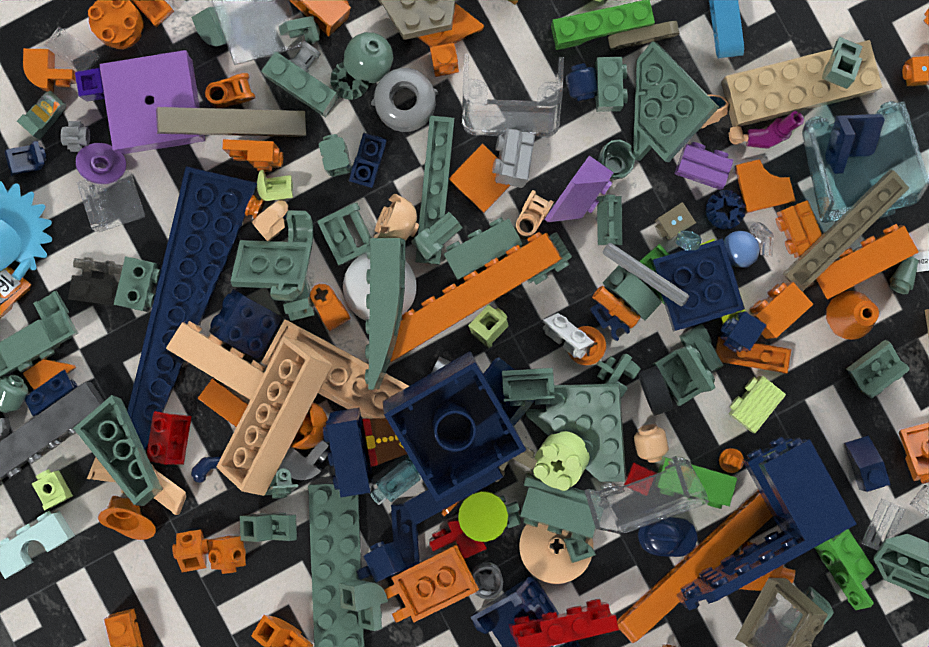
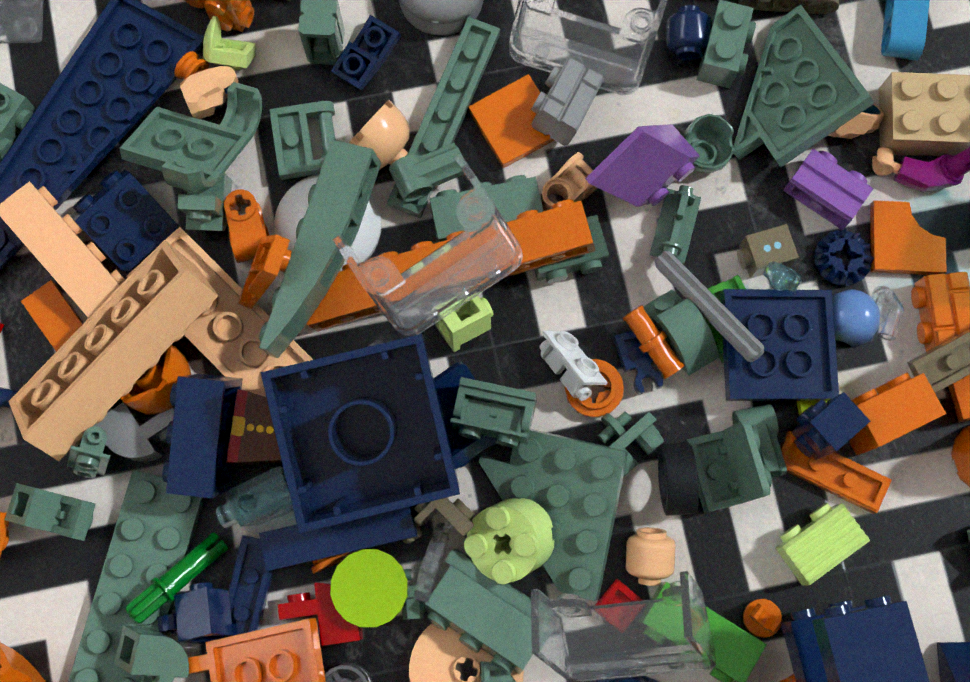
camera: 15 degrees right, 10 degrees down
none -> green axle [125,532,228,624]
none -> orange wing [237,234,291,309]
none -> clear windscreen [332,153,523,337]
none -> clear tile [414,522,452,603]

